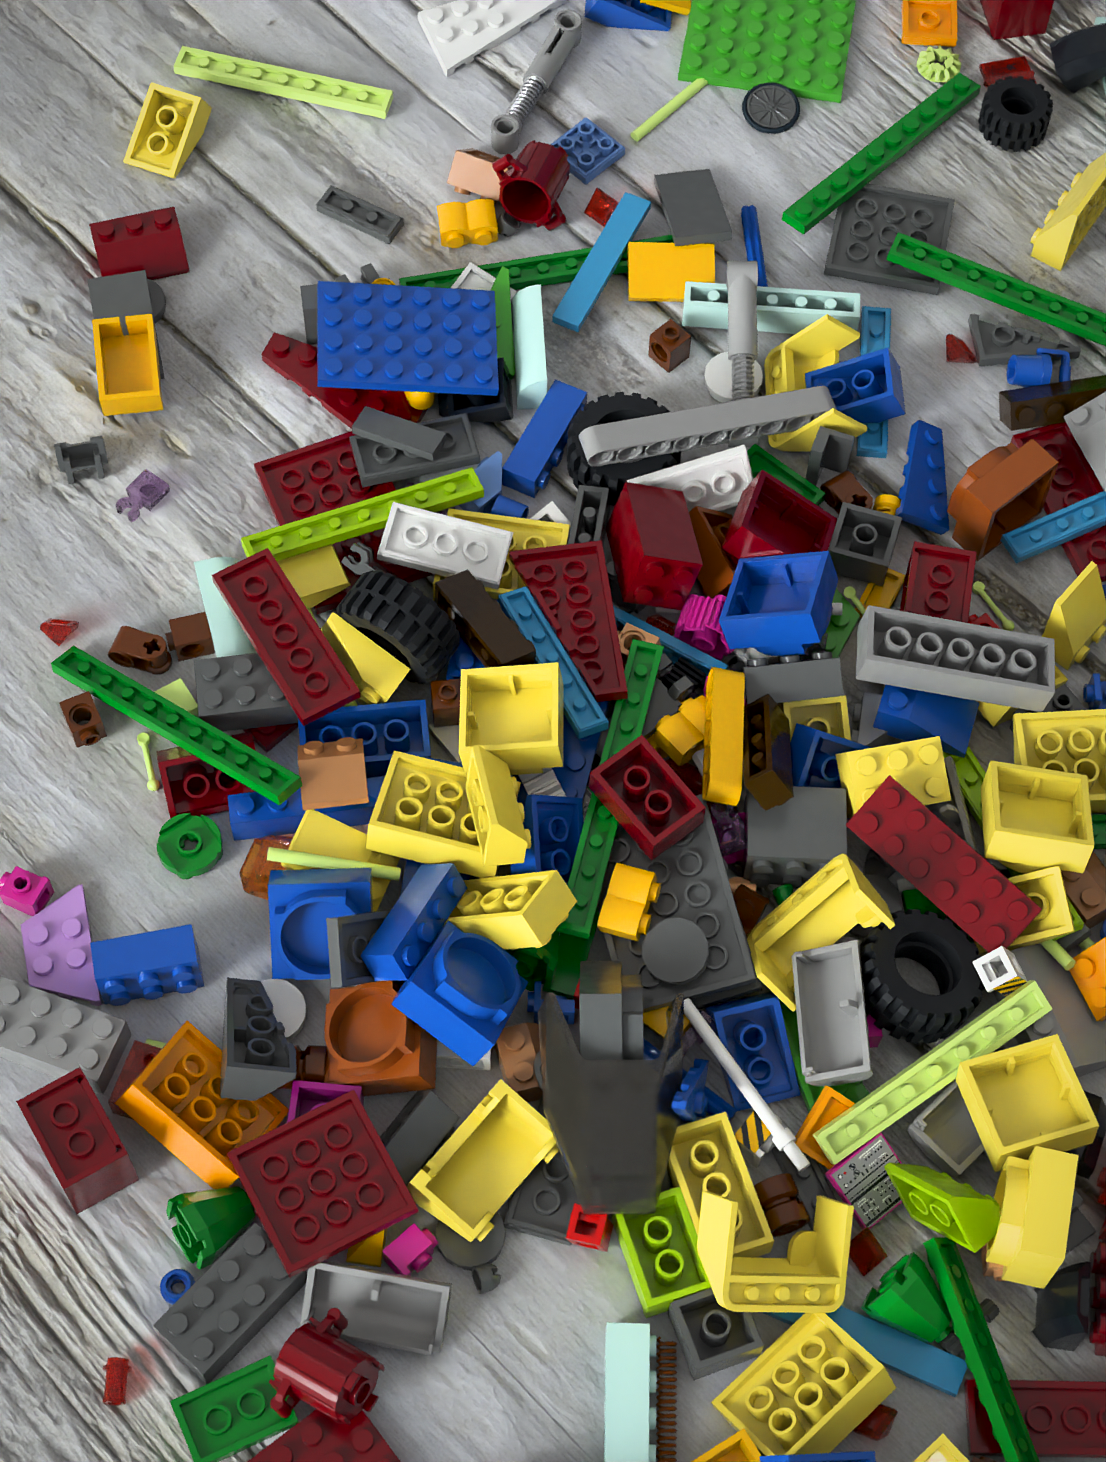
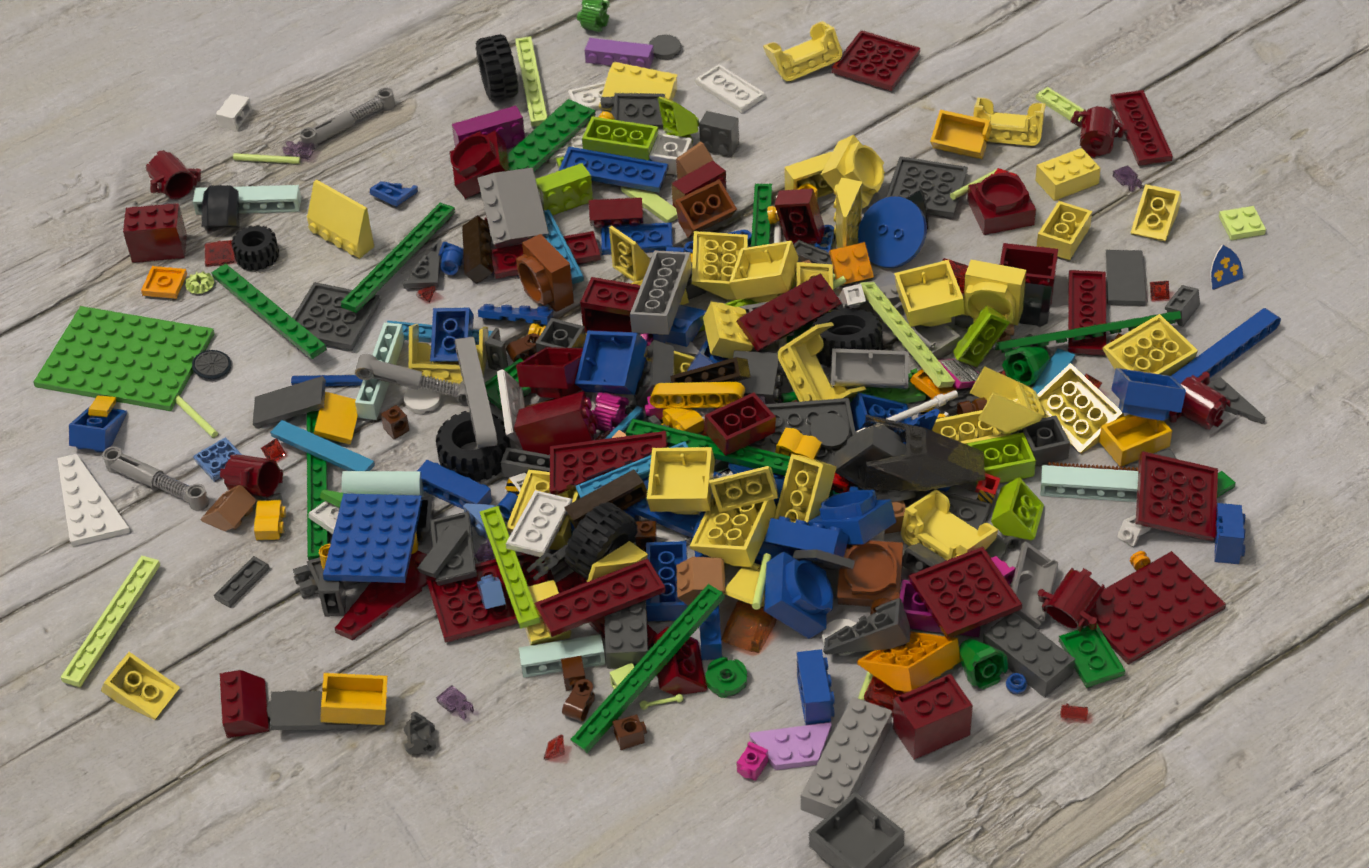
camera: 80 degrees left, 15 degrees down
none -> medium blue slope [477,575,506,609]
none -> lime slope [991,477,1044,540]

